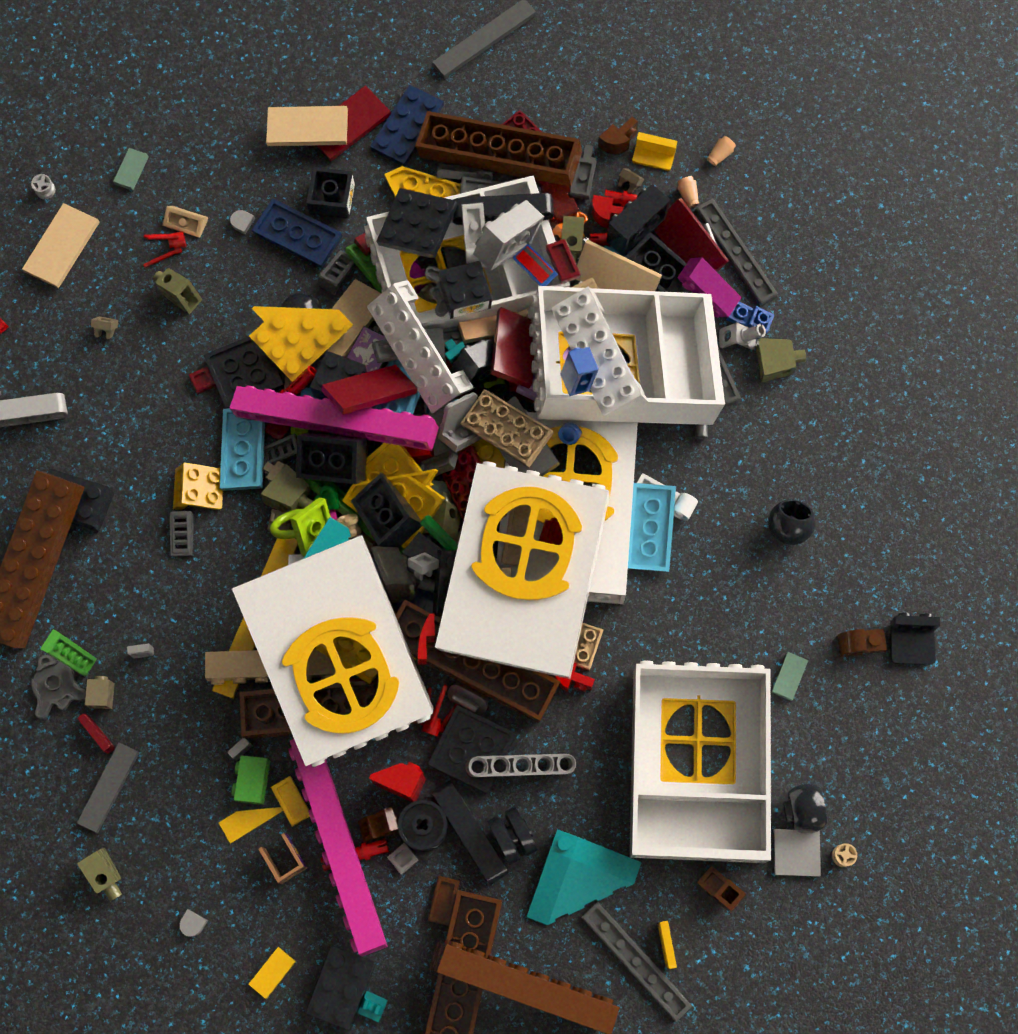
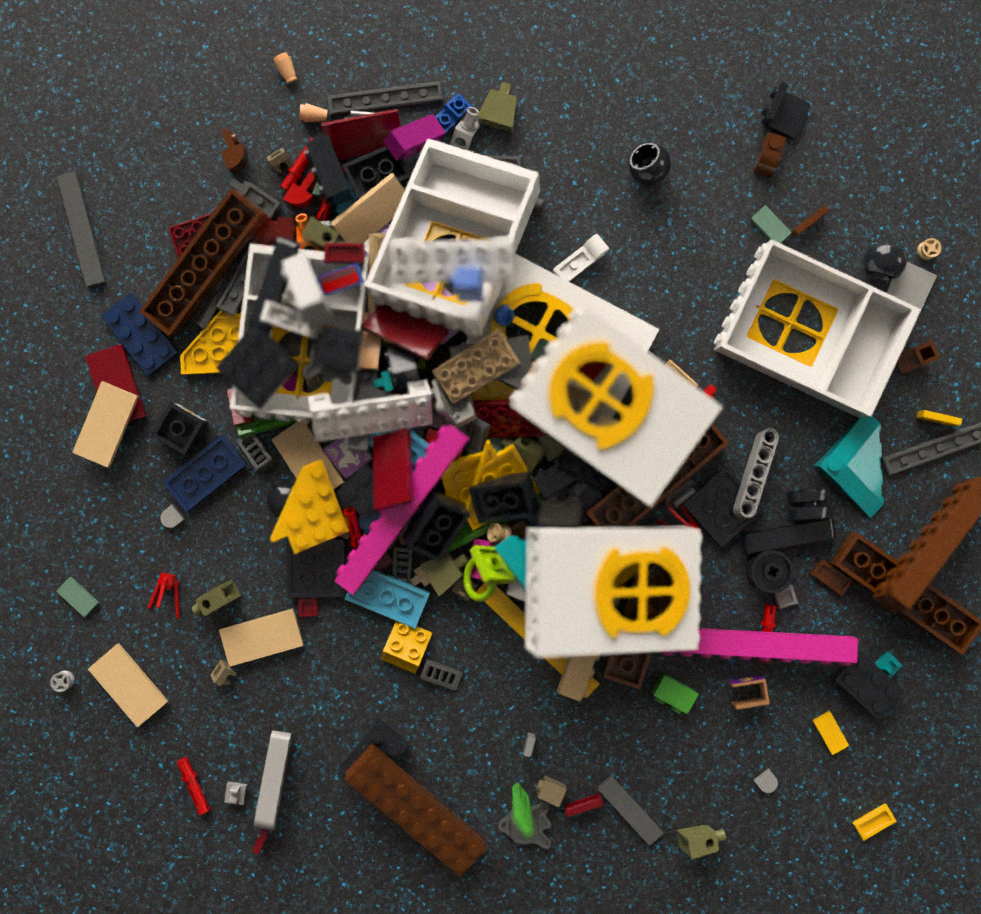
camera: 70 degrees left, 15 degrees up
tan slope [162,206,208,238] -> none
yellow sticker [219,807,283,844] -> none
light grey tile [228,738,253,761] -> none
yellow tile [271,776,310,827] -> none
green tile [314,485,340,510] -> none
reddish brown brick [358,807,398,842] -> none
red slope [369,762,426,802] -> none
light grey tile [408,552,439,580] -> none
red slope [417,614,435,665] -> none
green axle [420,515,458,550] -> none
medium azure plate [628,483,676,572] -> none
yellow panel [632,132,677,171] -> none
none -> tan tile [219,608,304,667]
none -> reddish brown tile [791,205,829,237]

